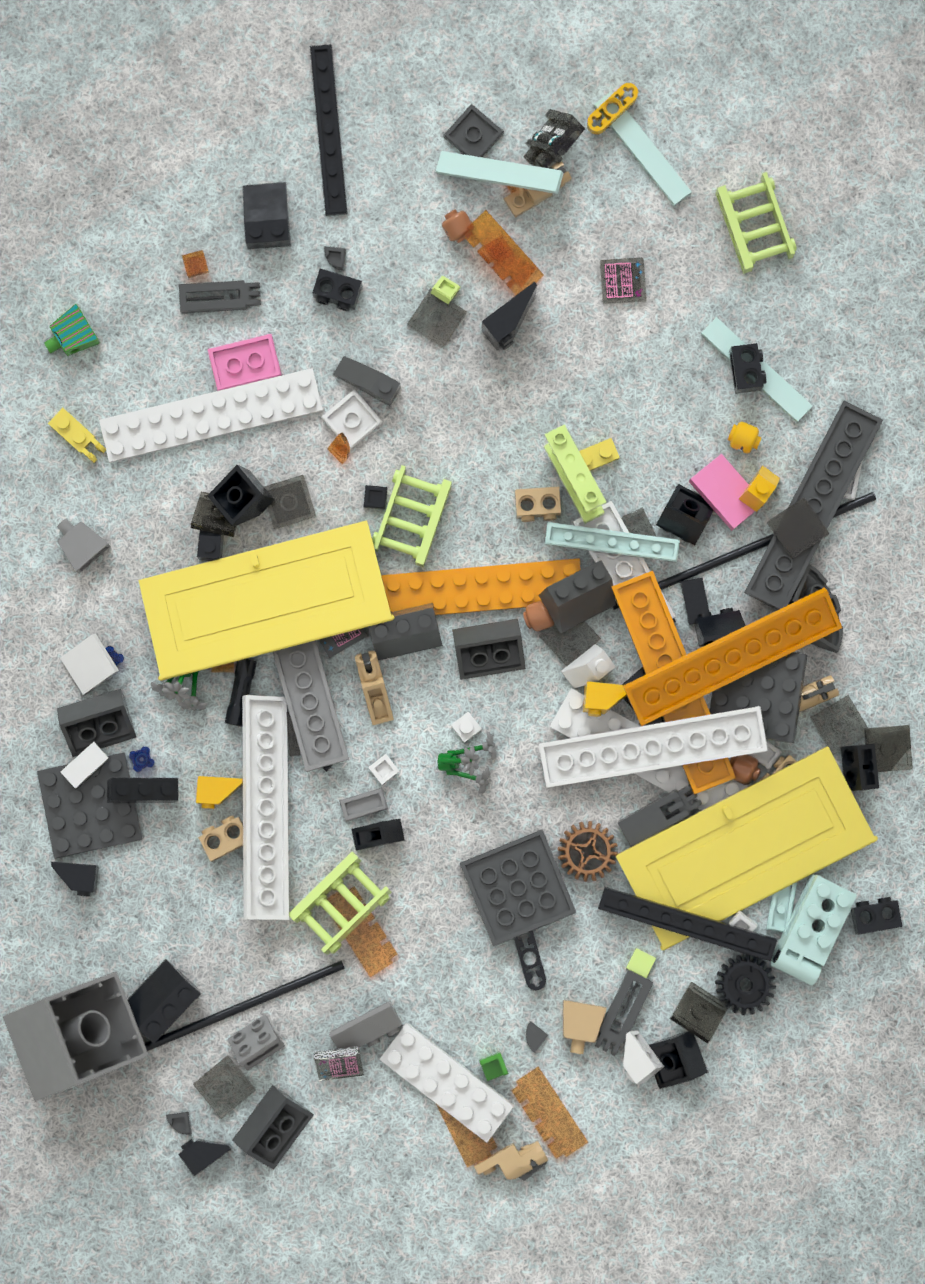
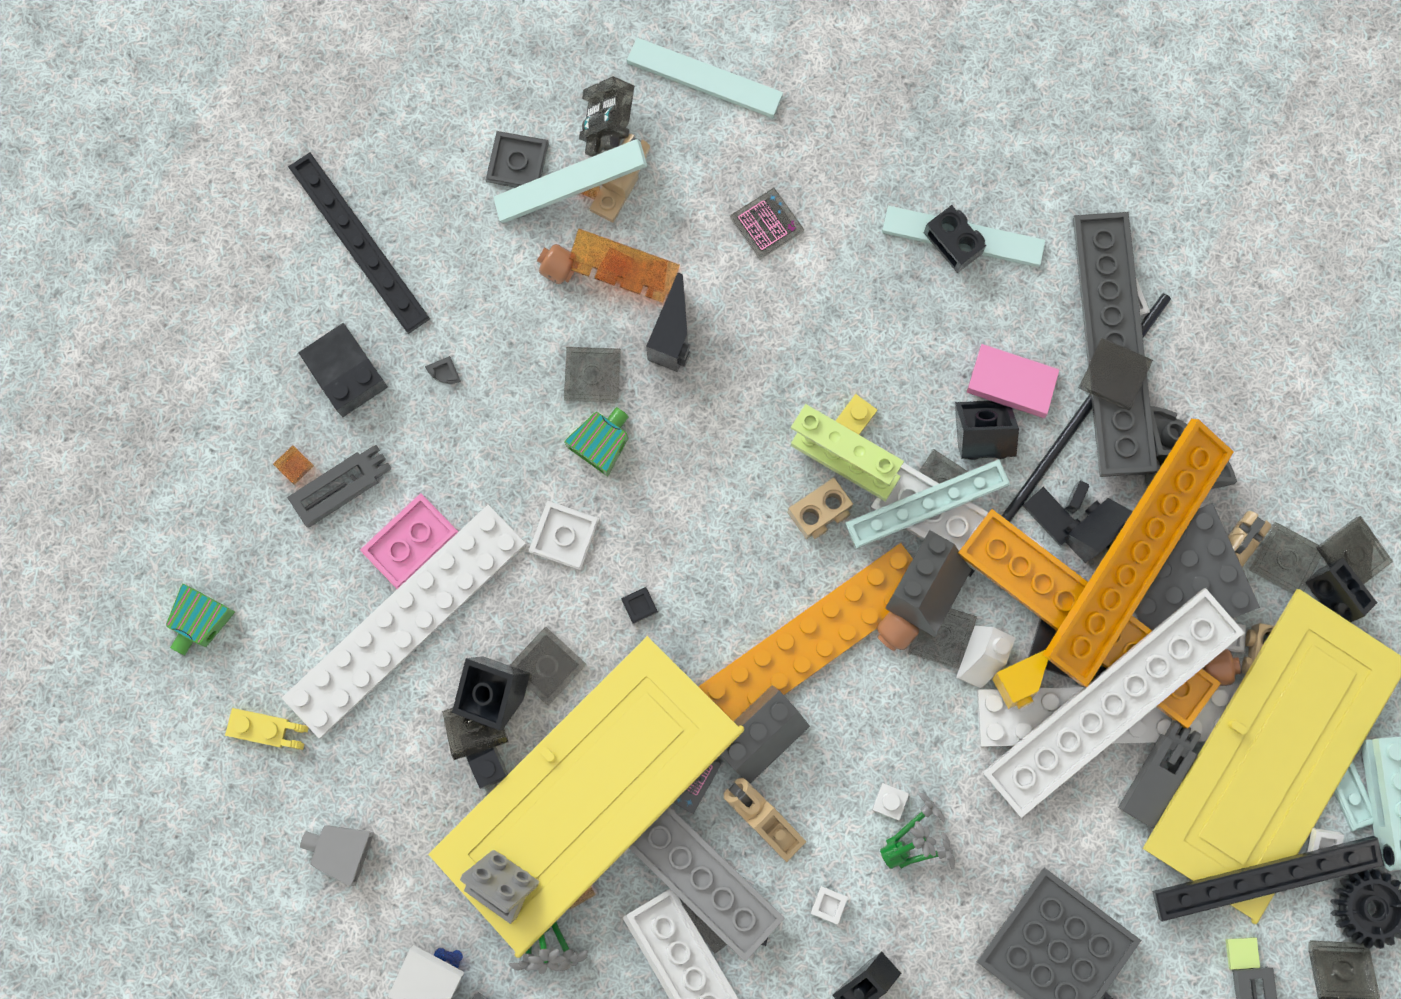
camera: 30 degrees left, 5 degrees down
black axle [225,659,257,727] -> none
black brick [312,268,363,311] -> none
clear orange tile [327,432,350,464] -> none
dark grey slope [333,356,401,406] -> none
light grey tile [339,787,388,822] -> none
yellowish green fence [372,465,452,567] -> none
yellowish green tile [430,275,461,305] -> none
dark grey slope [452,619,526,680] -> none
medium nougat gear [557,821,618,882] -> none
yellow beam [587,83,638,134] -> none
yellowish green fence [715,172,797,274] -> none
yellow head [727,421,762,454] -> none
yellow slope [739,465,780,512] -> none
none -> light grey bracket [460,850,539,924]
none -> bright green torso [564,407,629,477]
none -> black tile [1064,480,1090,513]

